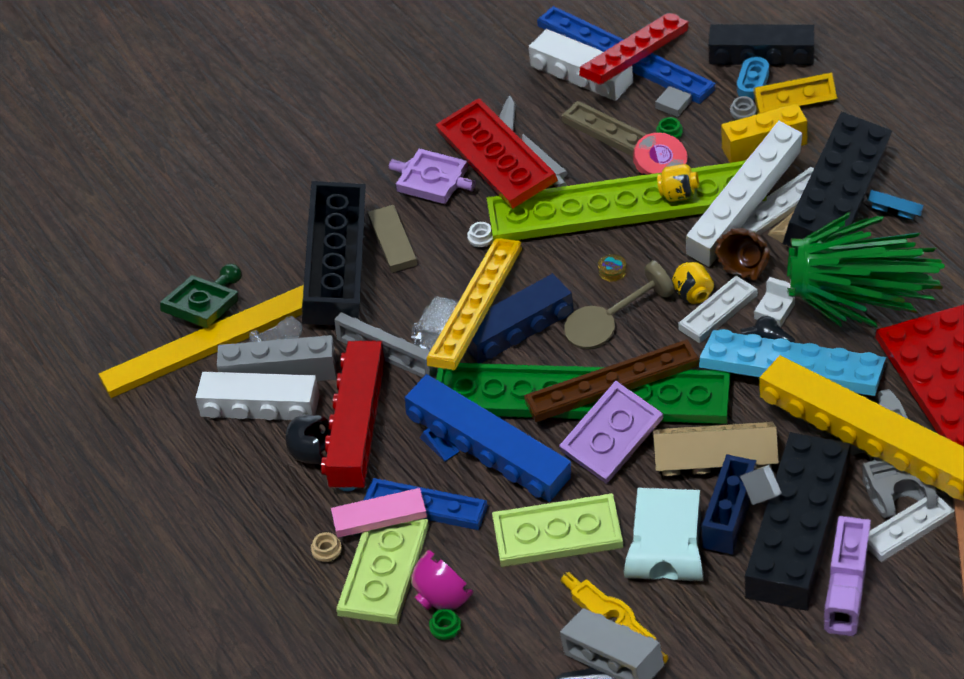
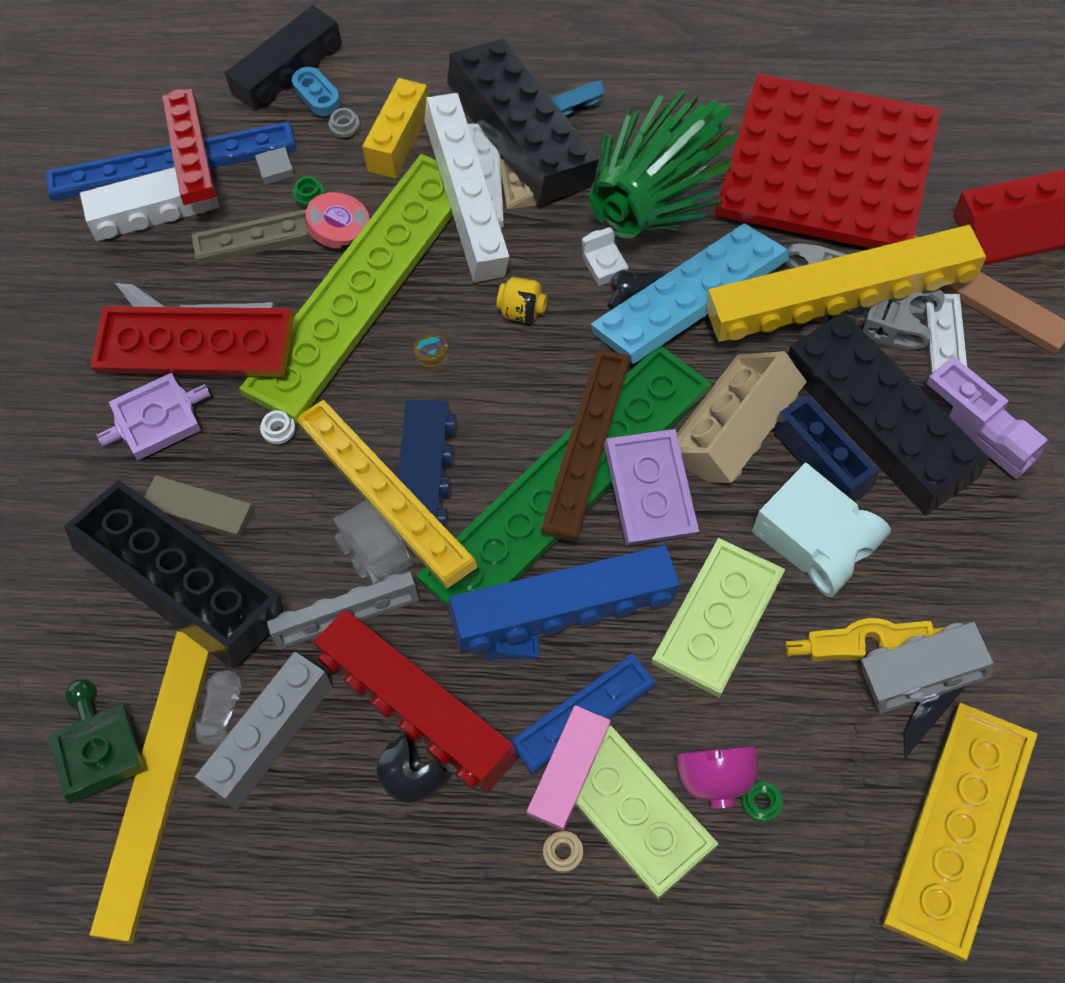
camera: 55 degrees left, 15 degrees up
white brick [196,372,320,420] -> none
dark tan piece [564,260,675,349] -> none
yellow head [657,164,699,202] -> none
white tile [678,276,758,343] -> none
reddish brown hair [715,228,770,280] -> none
light grey tile [740,465,782,505] -> none
yellow plate [753,73,837,114] -> none

